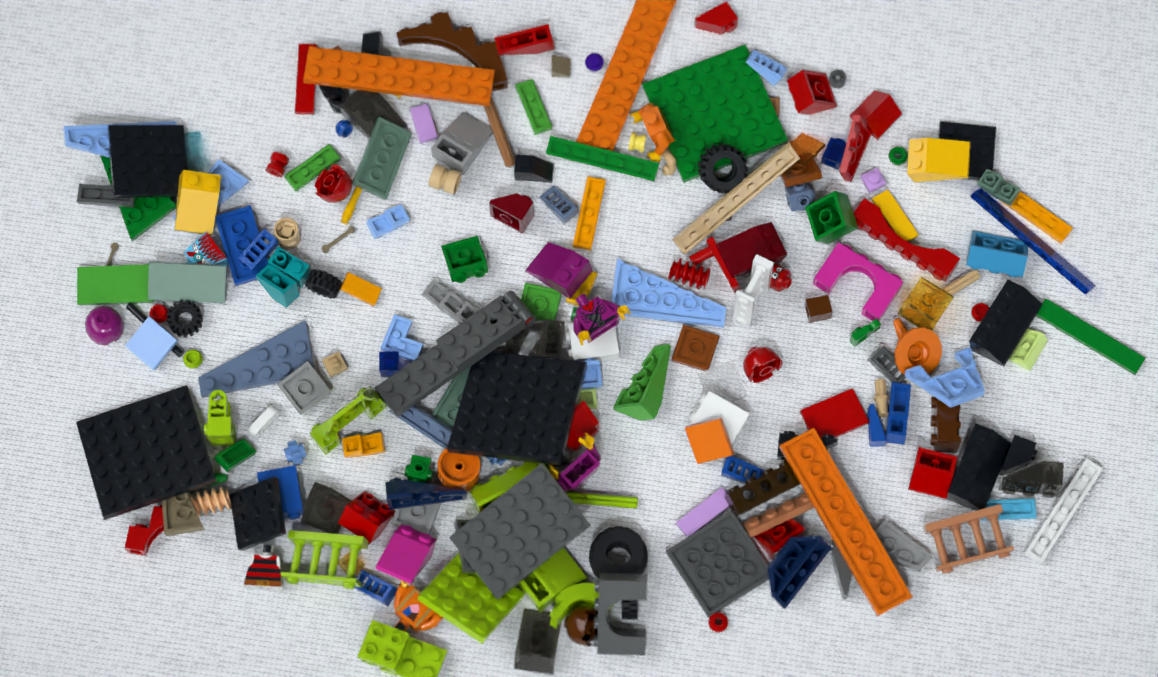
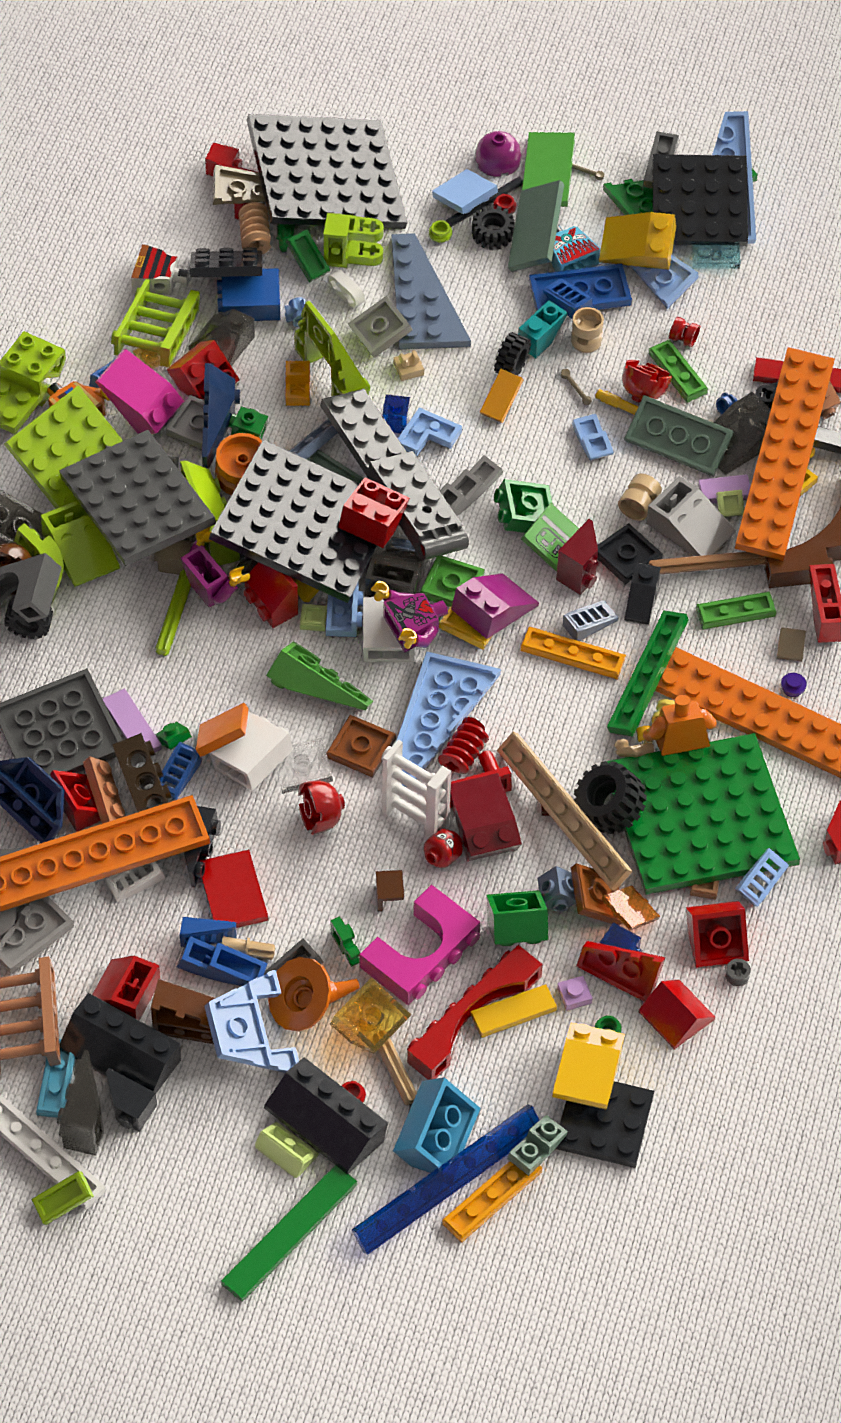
camera: 95 degrees right, 15 degrees down
teal slope [256,264,299,308] -> none
black tyre [589,526,648,578] -> none
none -> lime tile [31,1171,94,1225]
none -> green plate [155,721,192,750]
none -> red slope [338,477,410,548]
none -> bright green tile [521,503,579,572]
none -> black tile [597,523,663,585]
none -> yellowish green tile [716,490,744,517]

